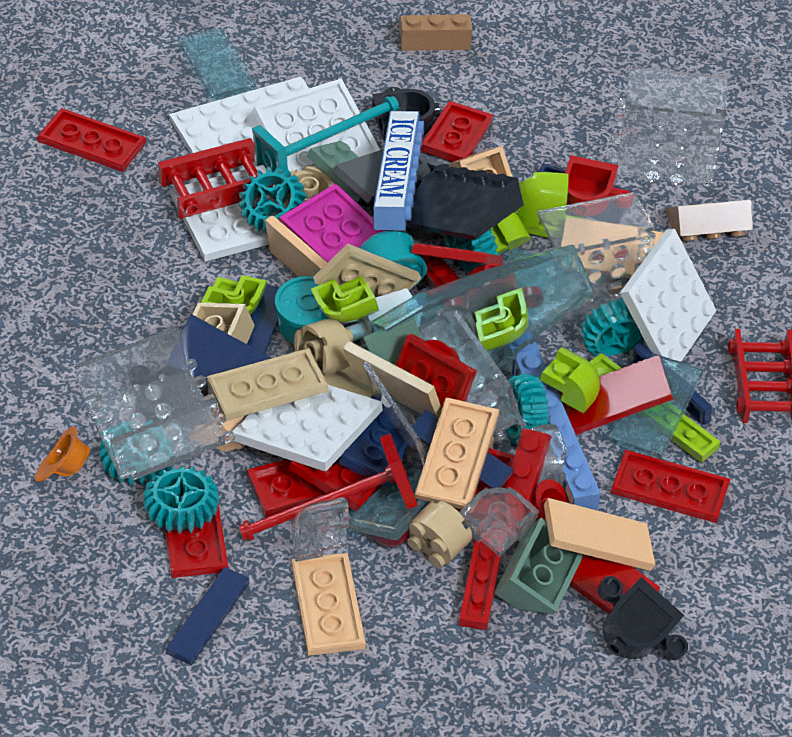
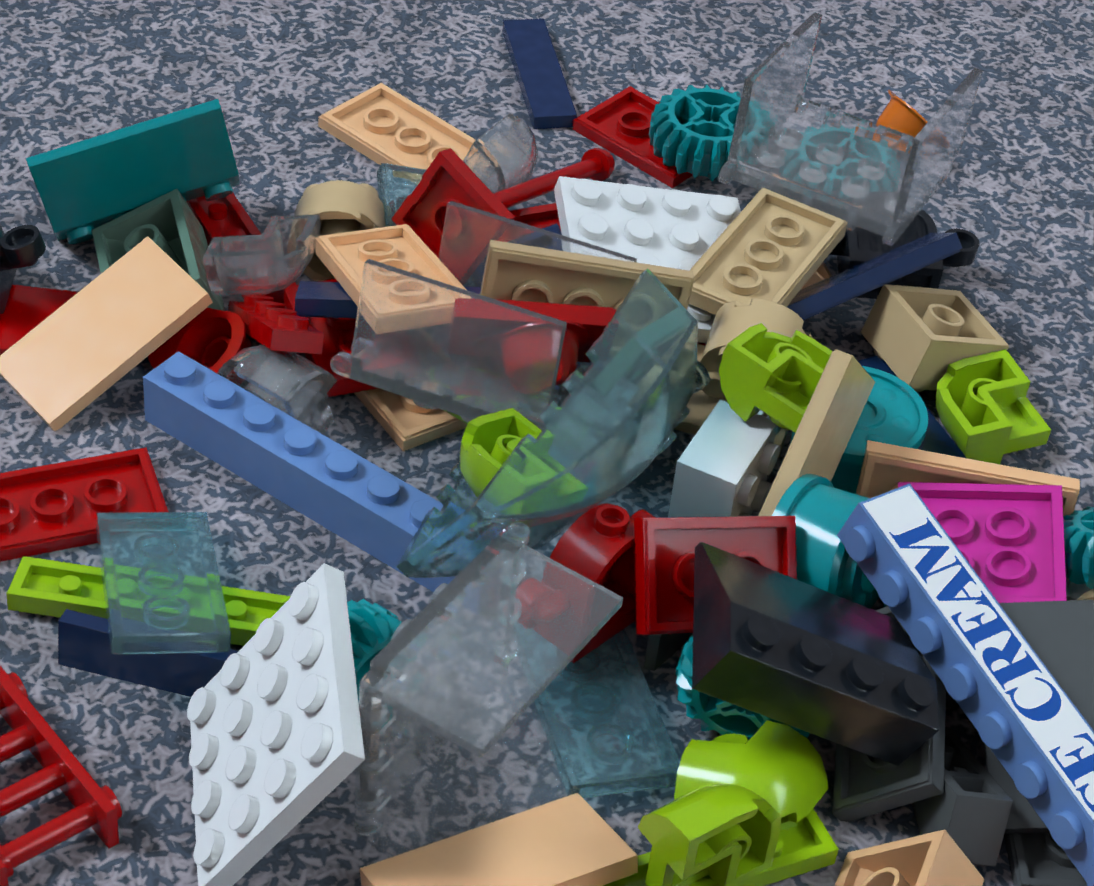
camera: 140 degrees right, 5 degrees down
teal gear [501,374,550,447] -> none
lime brick [540,347,600,413] -> none
tile [559,355,673,435] -> none
none -> teal slope [26,99,240,244]

